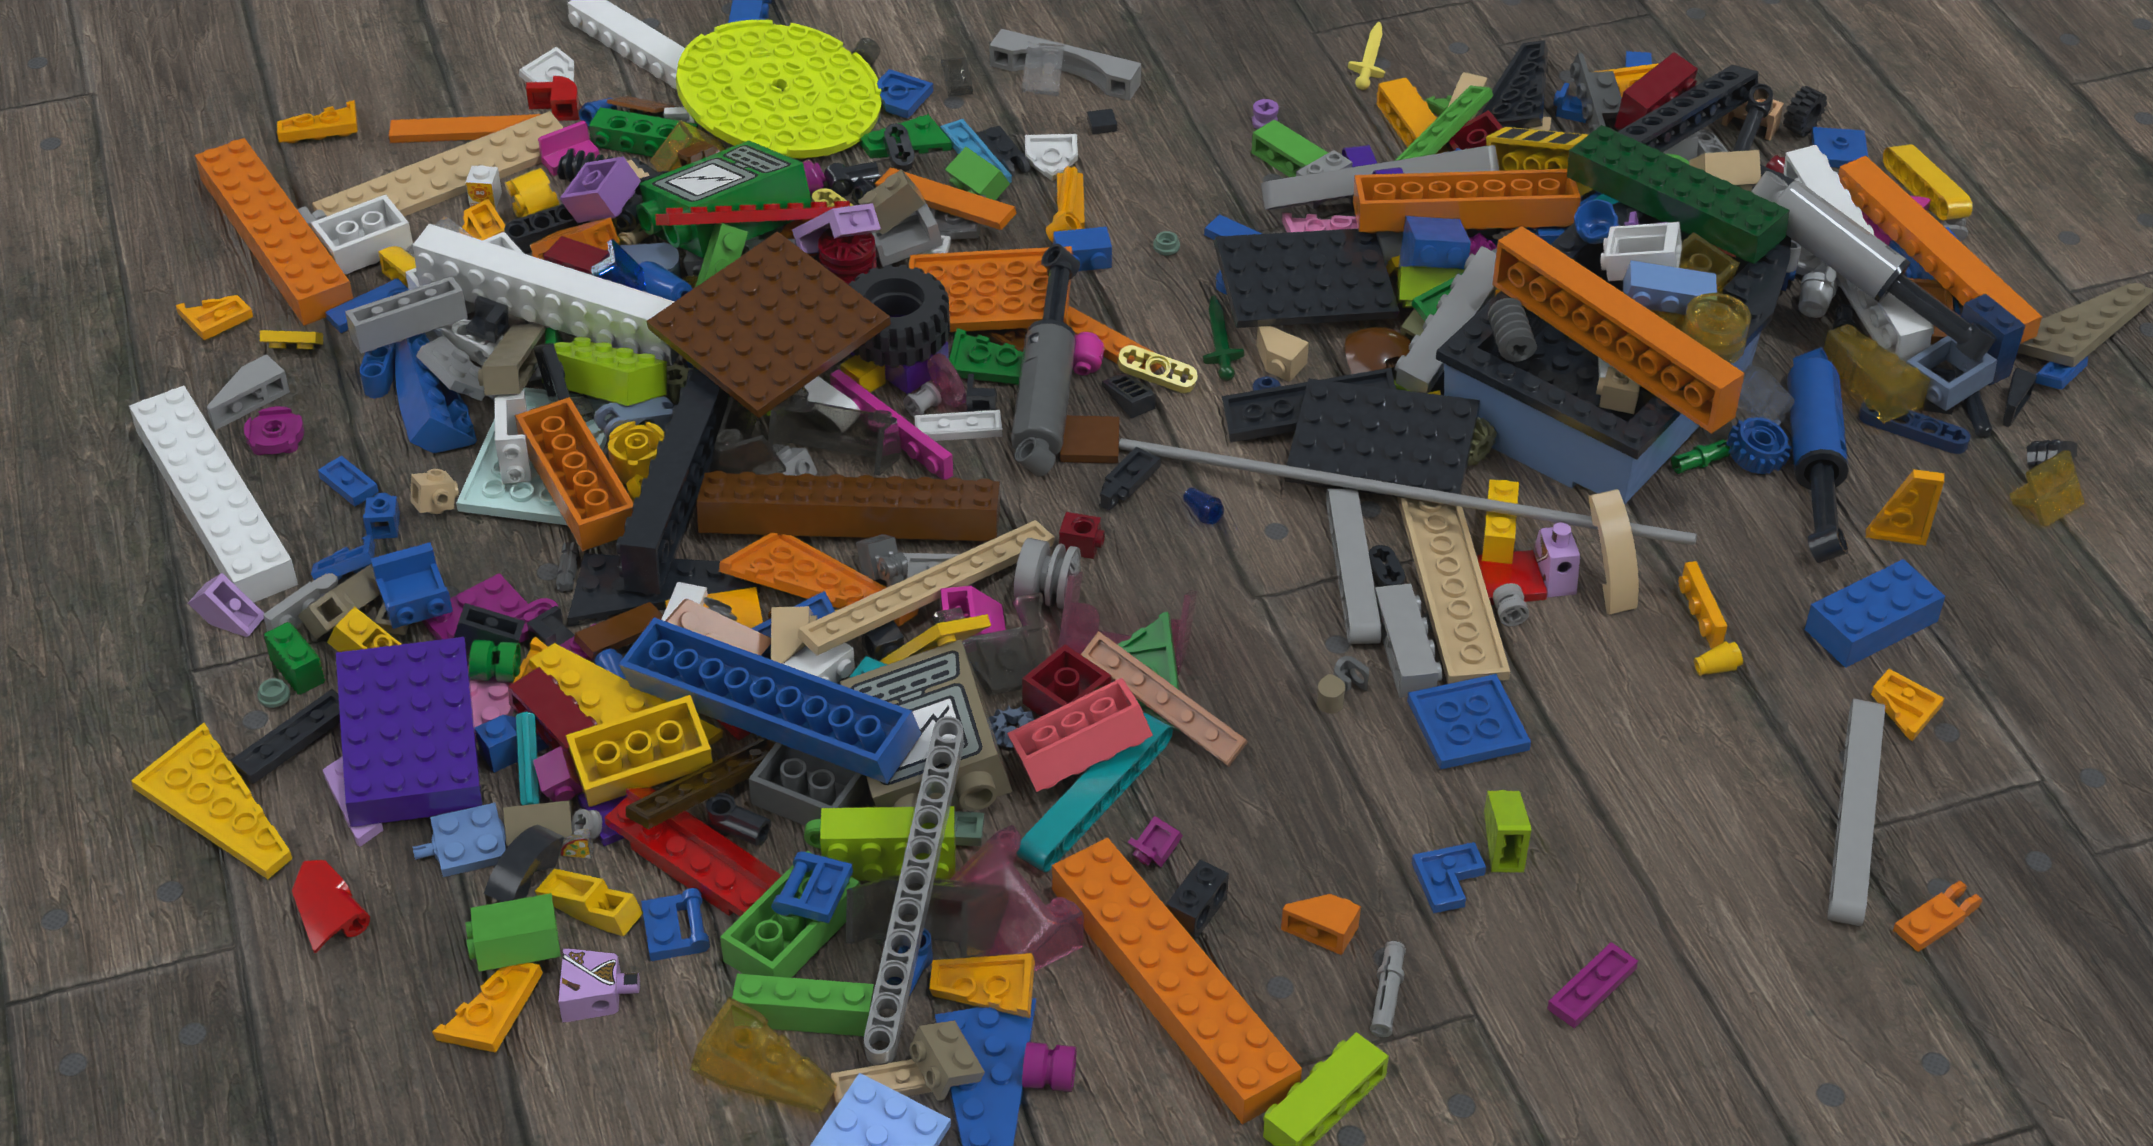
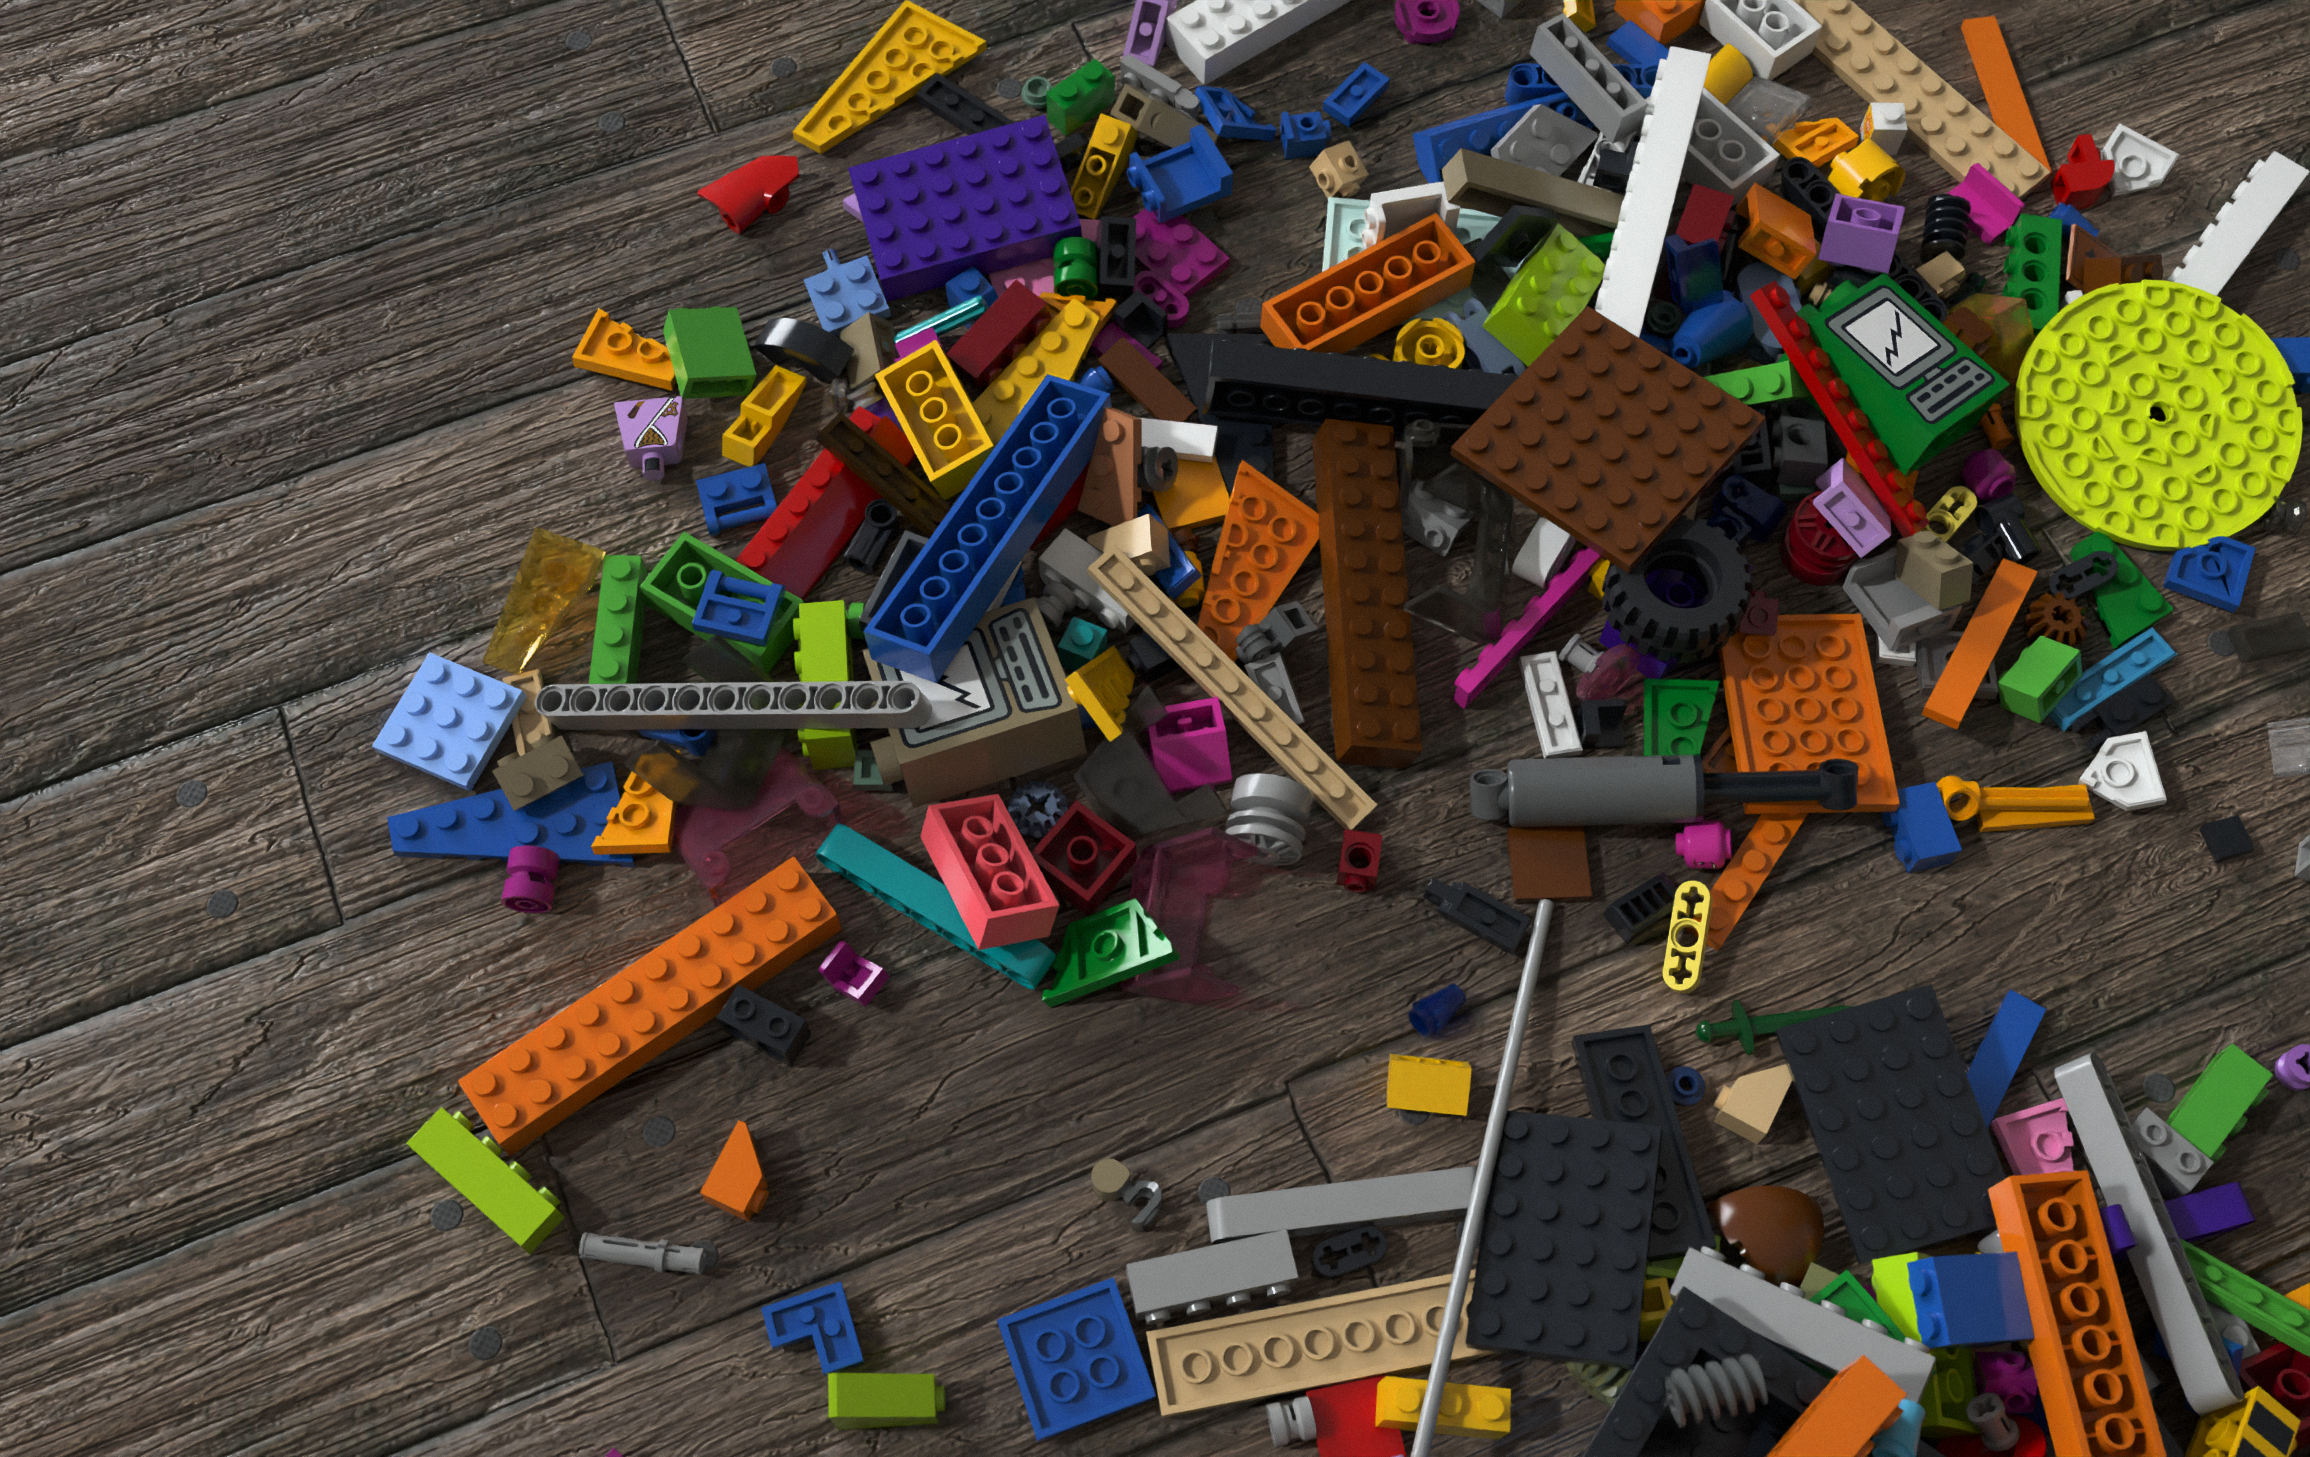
camera: 85 degrees right, 20 degrees up
nougat tile [1081,631,1248,767] -> none
sand green plate [1153,231,1180,256] -> none
none -> yellow brick [1387,1054,1472,1116]
none -> reddish brown gear [2022,591,2091,648]
none -> reddish brown brick [2083,254,2164,293]

